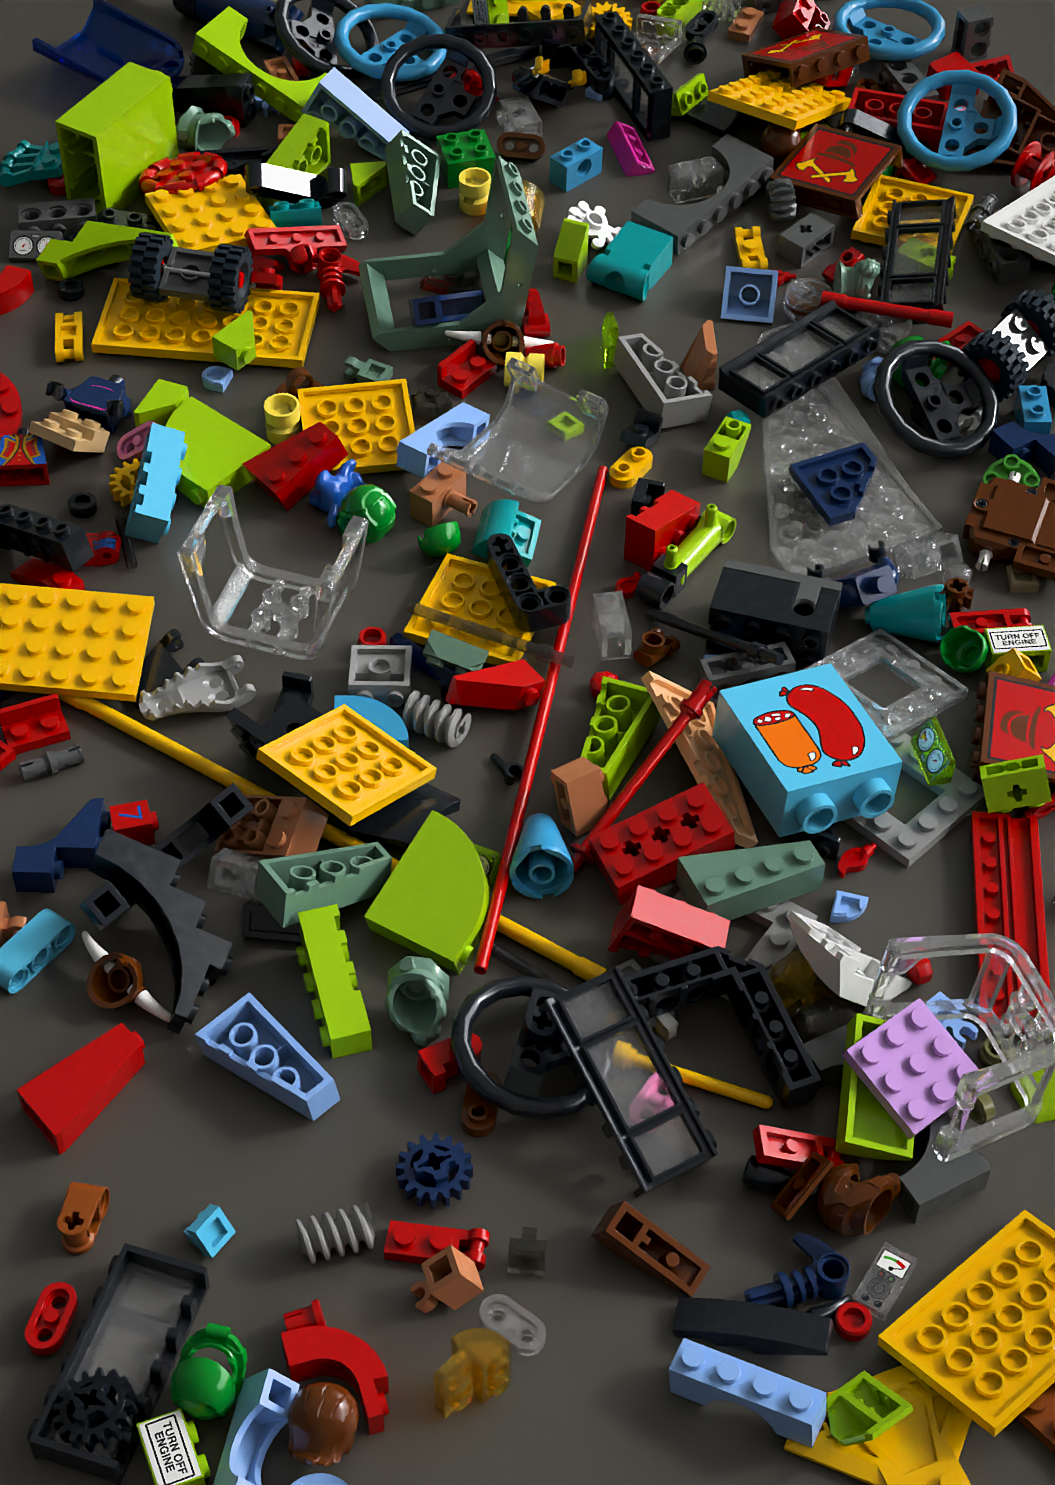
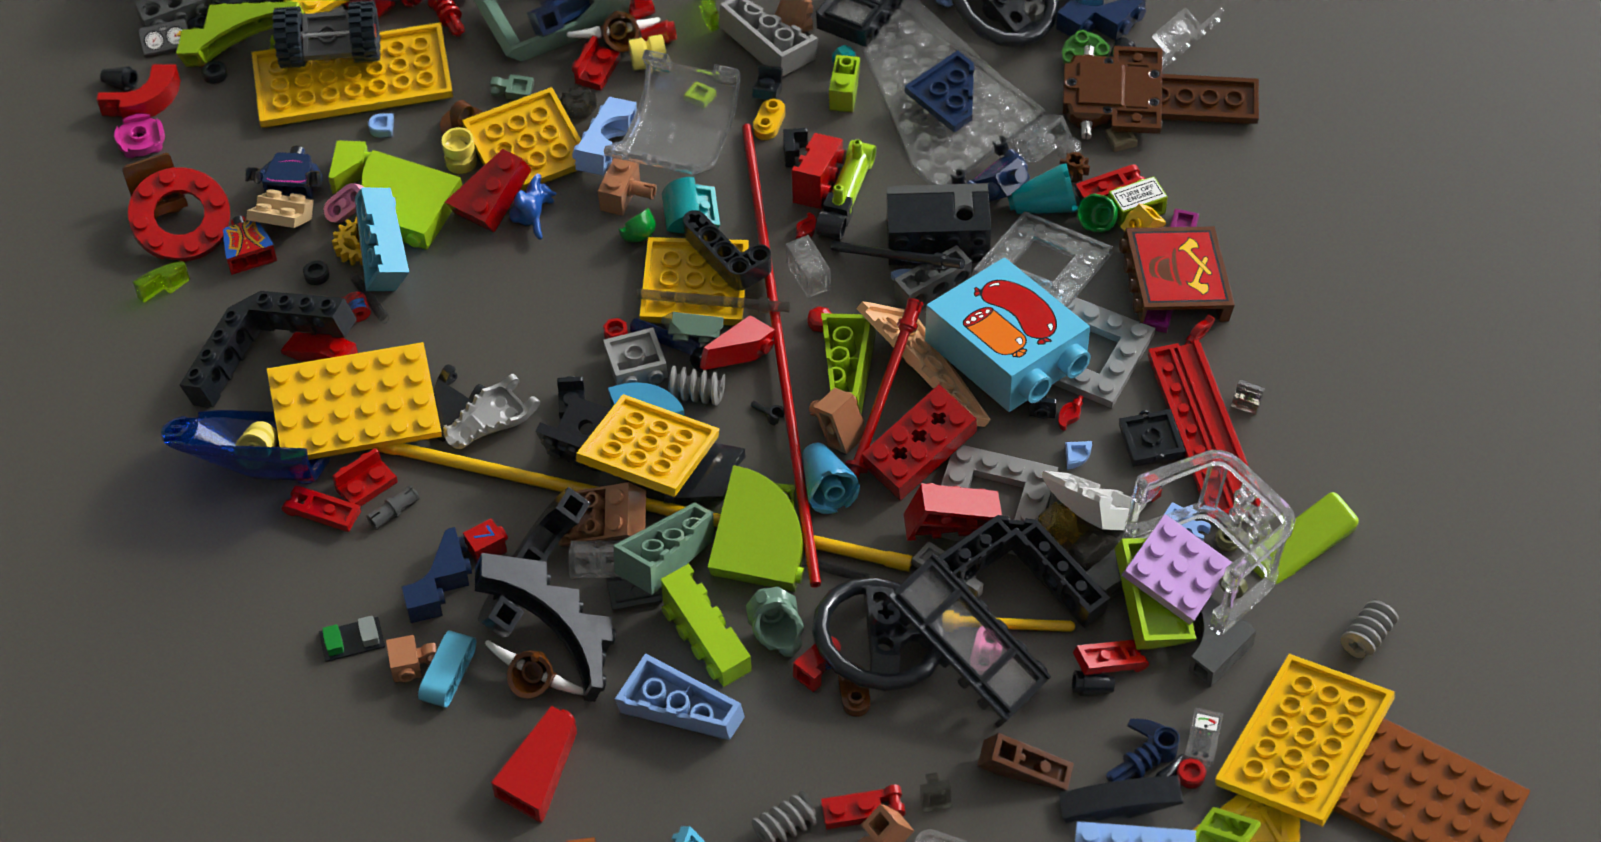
camera: 15 degrees left, 5 degrees up
yellow plate [55,311,84,363] -> none
clear windscreen [177,485,369,660] -> none
lime slope [212,310,256,371] -> none
red bracket [251,268,283,290] -> none
green helmet [336,484,397,543] -> none
dark blue gear [396,1133,473,1209] -> none
reddish brown plate [633,627,680,668] -> none
sand green wedge [676,840,825,920] -> none
reddish brown slope [770,1151,834,1222] -> none
reddish brown helmet [815,1163,901,1237] -> none
slope [910,716,956,786] -> none
lime brick [979,754,1052,813] -> none
none -> black plate [1119,409,1186,467]

